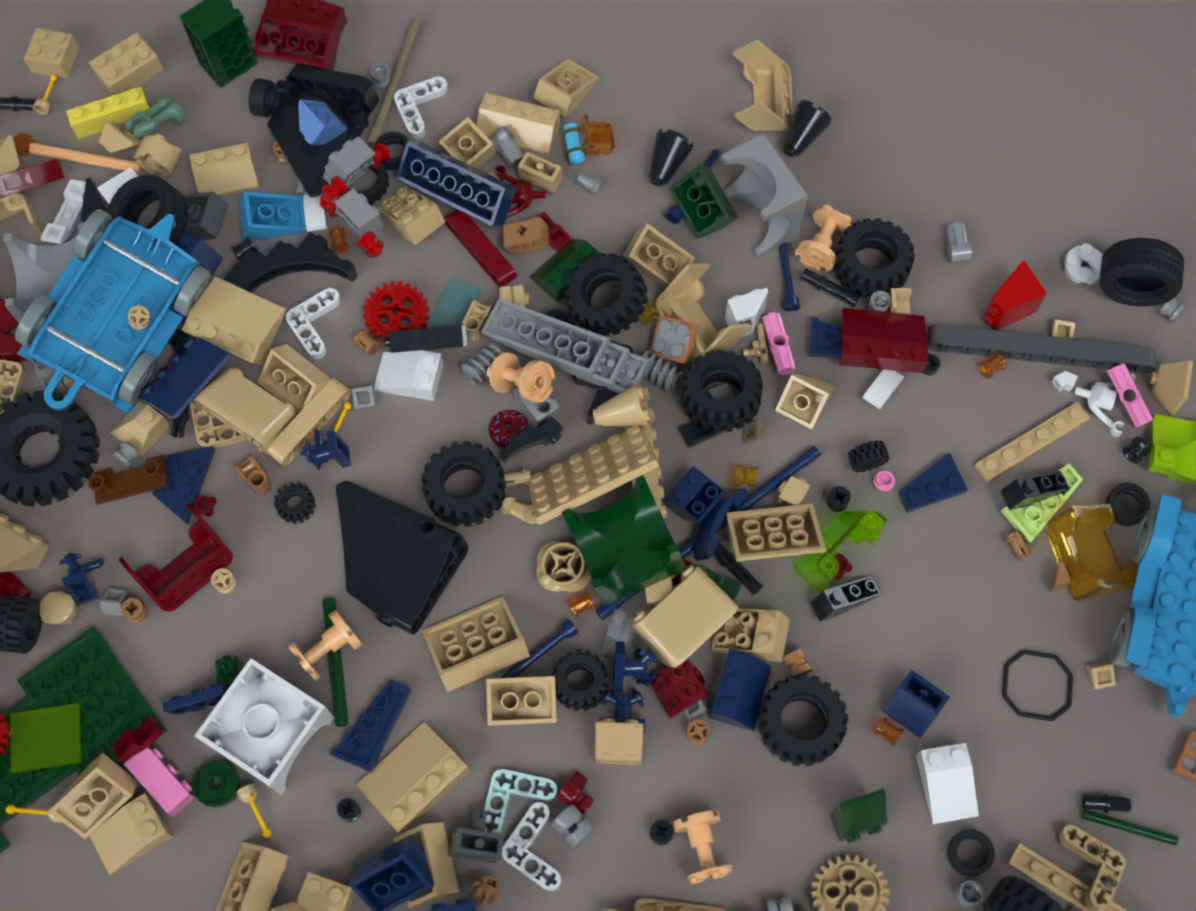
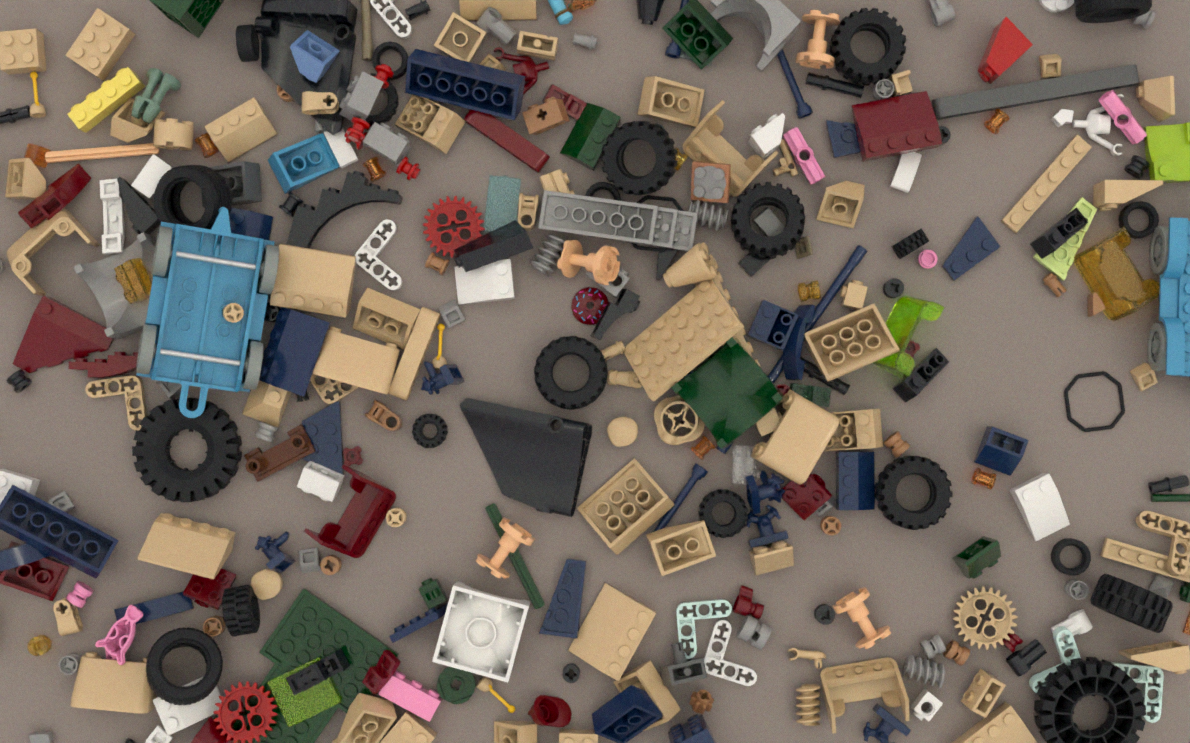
camera: 15 degrees left, 20 degrees up
none -> clear yellow brick [114,258,152,304]
none -> clear orange bush [195,133,219,158]
none -> black slope [286,648,351,695]
none -> white brick [297,461,345,502]
none -> tan piece [302,91,339,115]
none -> black pin [405,0,431,21]
none -> dark red piece [528,695,572,728]
none -> tan hair [607,417,638,447]
none -> tan piece [788,648,826,669]
none -> tan slope [1093,180,1163,211]

